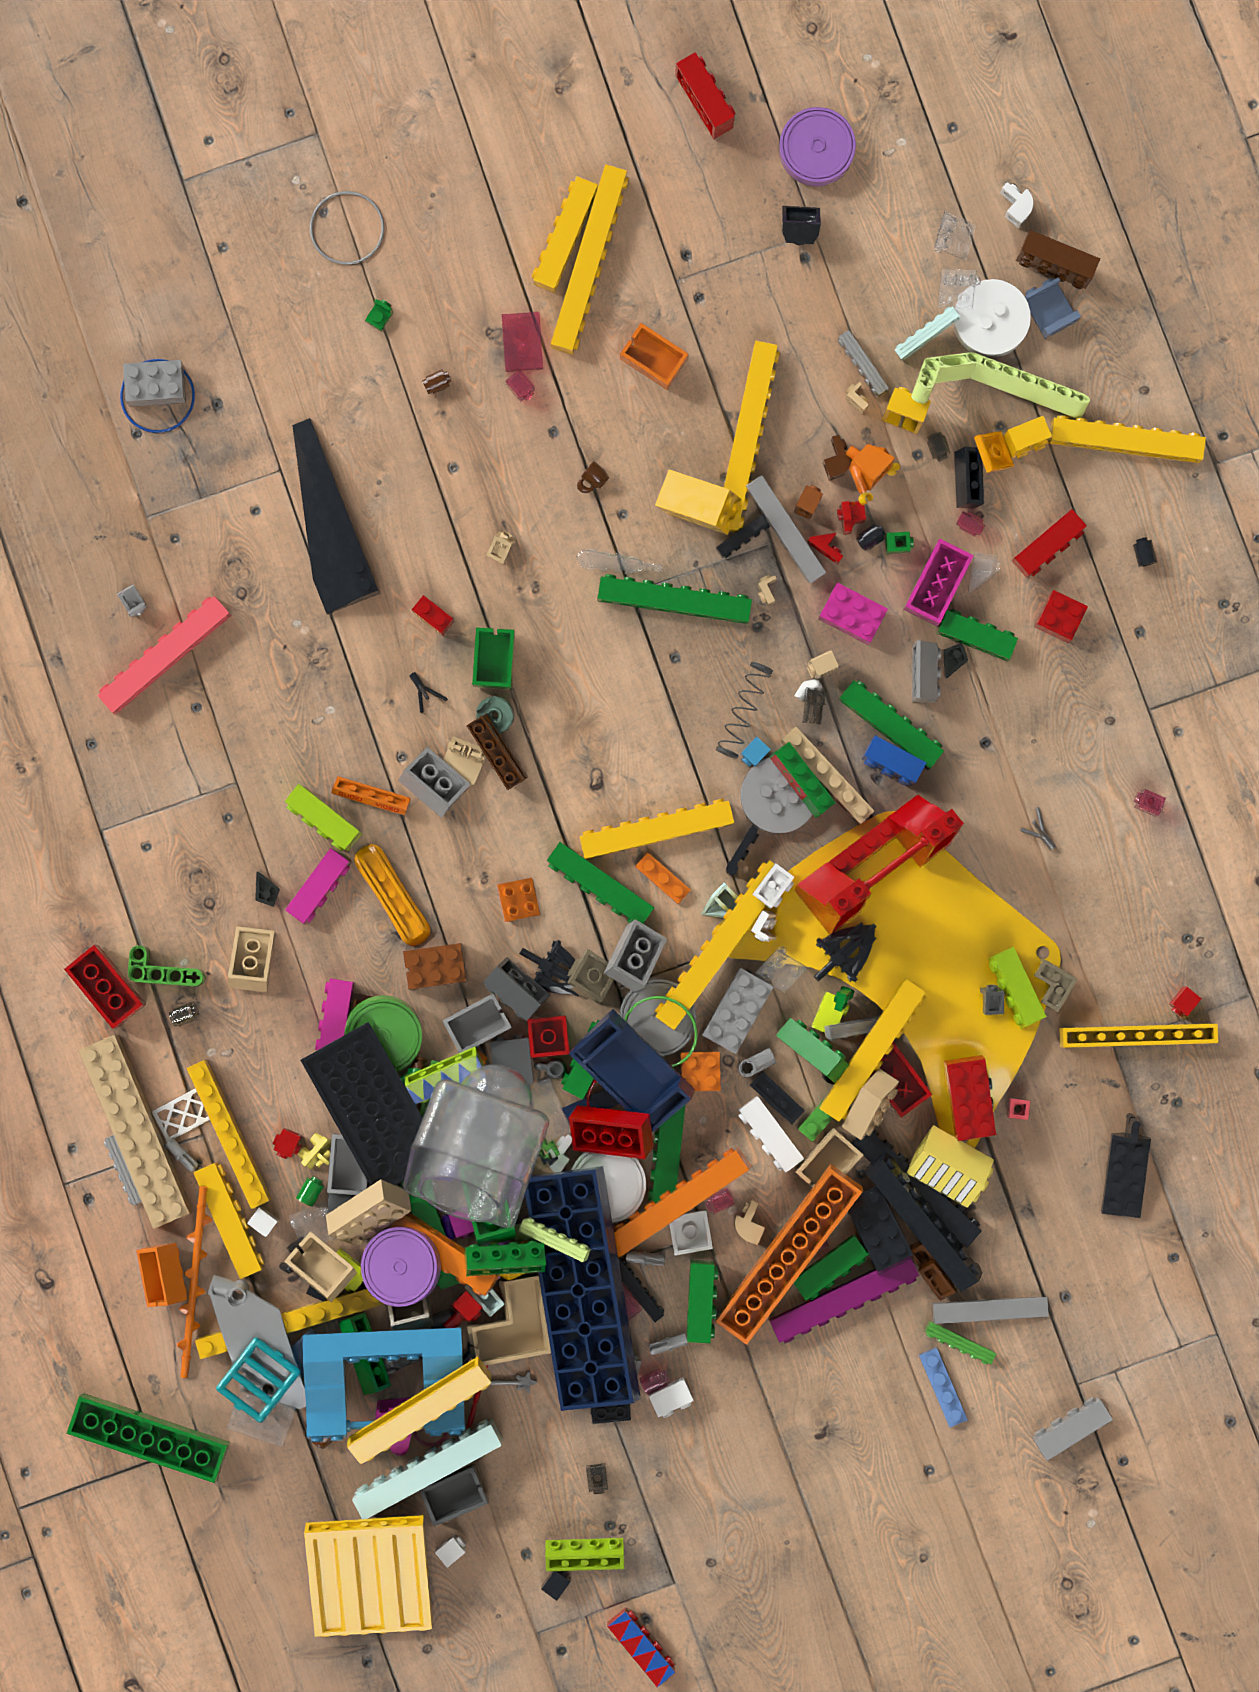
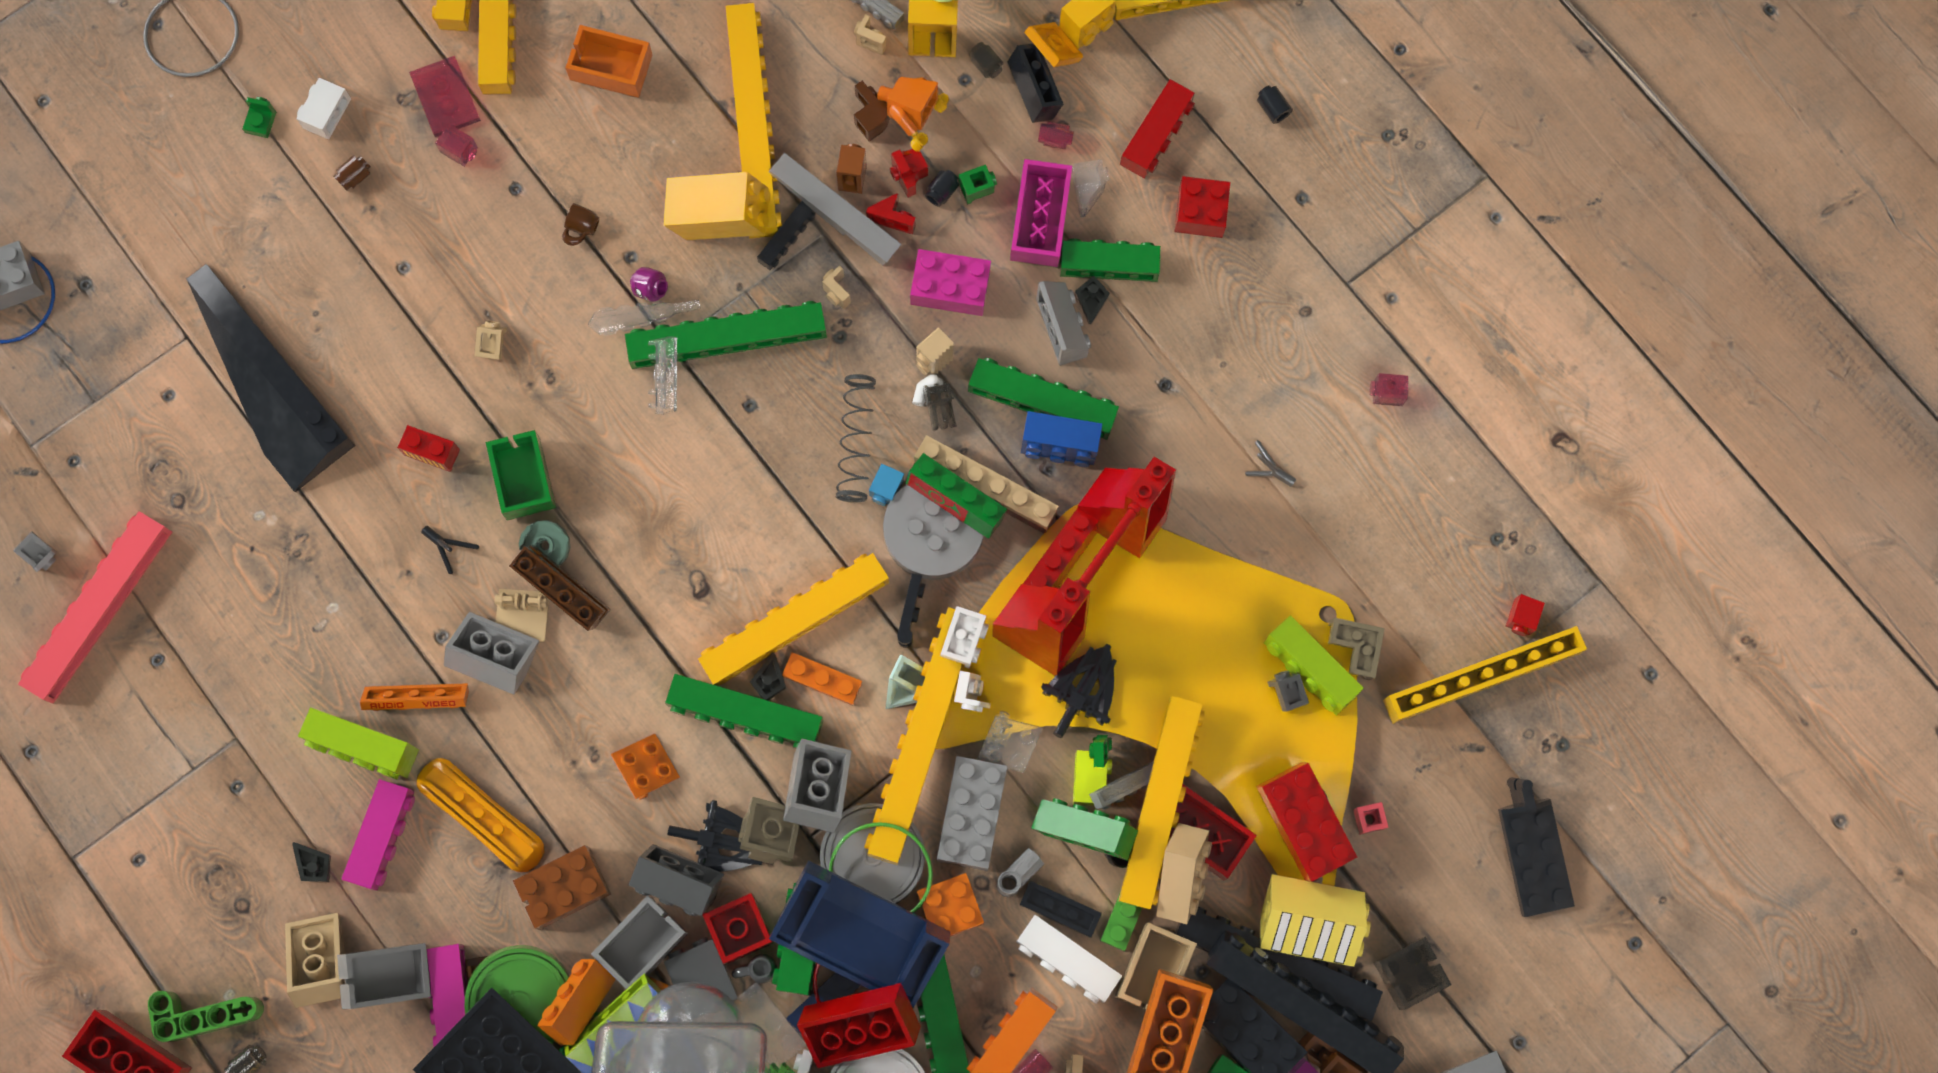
camera: 20 degrees left, 10 degrees down
none -> white brick [296,78,351,140]
none -> light grey piece [337,943,431,1009]
none -> orange brick [537,959,616,1045]
none -> magenta head [630,267,668,302]
none -> clear plate [648,336,677,415]
none -> pearl dark grey piece [750,652,786,701]
none -> clear smoke piece [1373,937,1452,1010]

